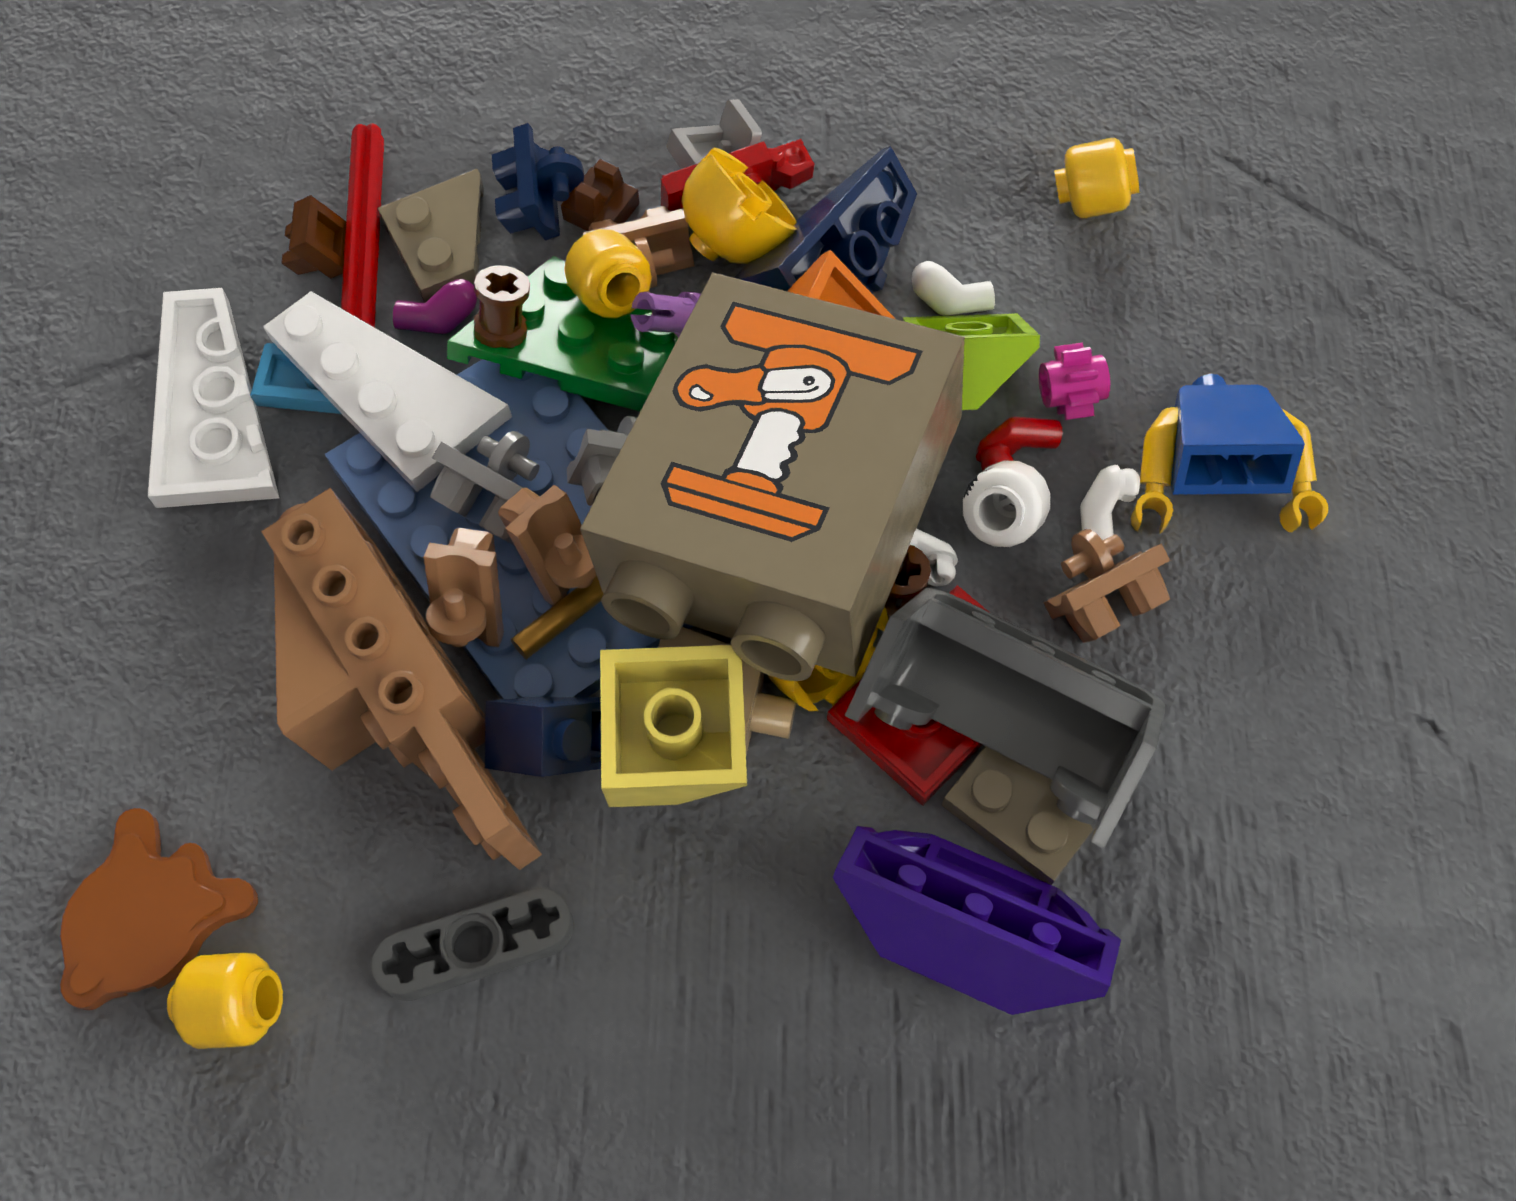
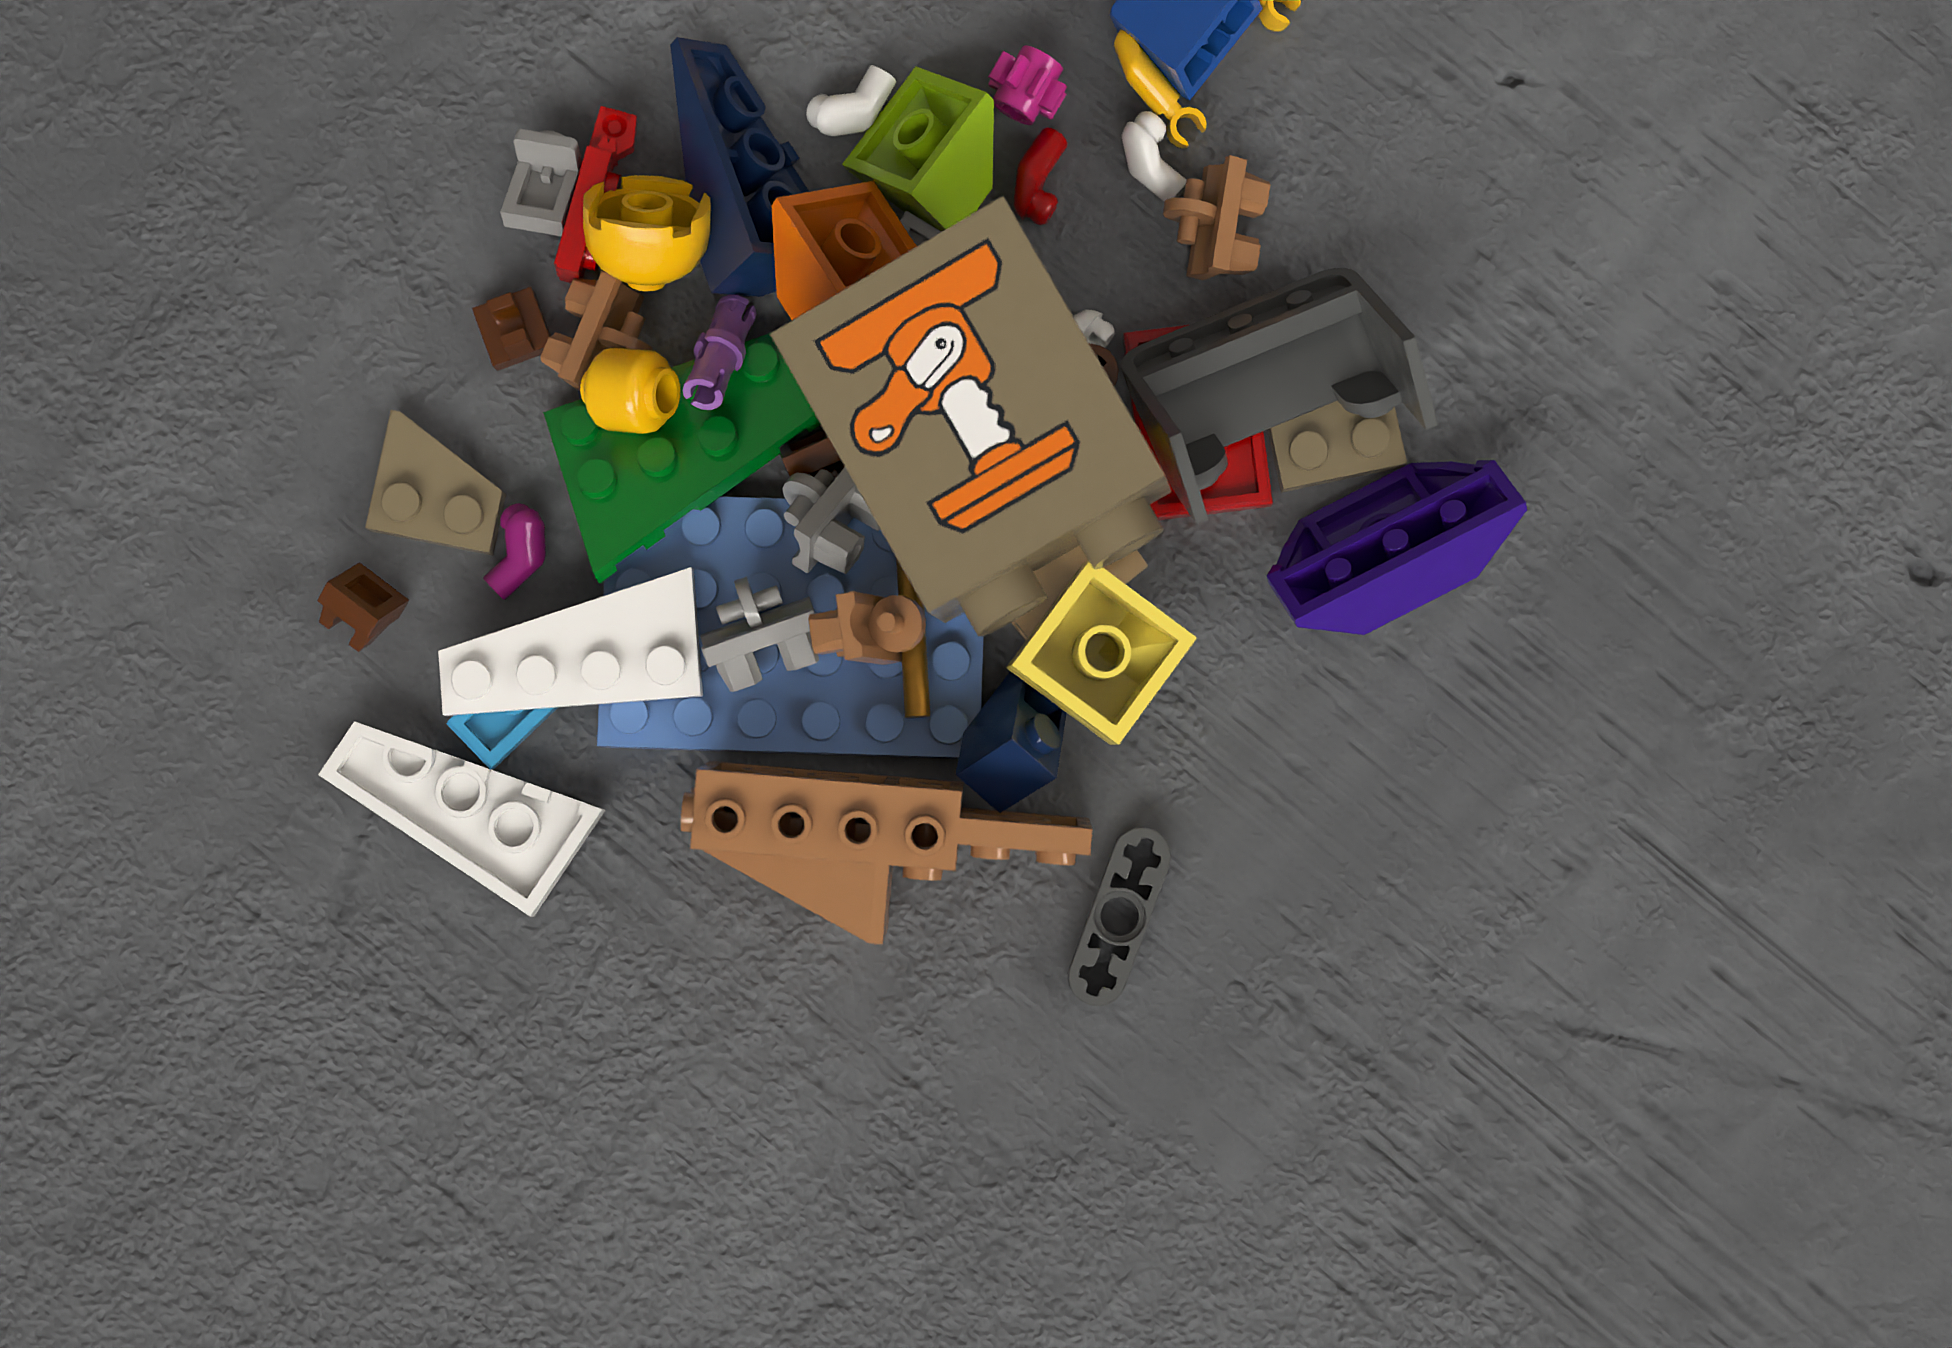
camera: 50 degrees left, 20 degrees up
dark orange tile [60,808,258,1010] -> none
yellow head [167,953,283,1049] -> none
red axle [341,123,384,328] -> none
medium nougat hips [423,528,504,647] -> none
reddish brown bush [474,265,530,348] -> none
dark blue hips [492,123,584,241] -> none
white head [963,461,1050,547] -> none

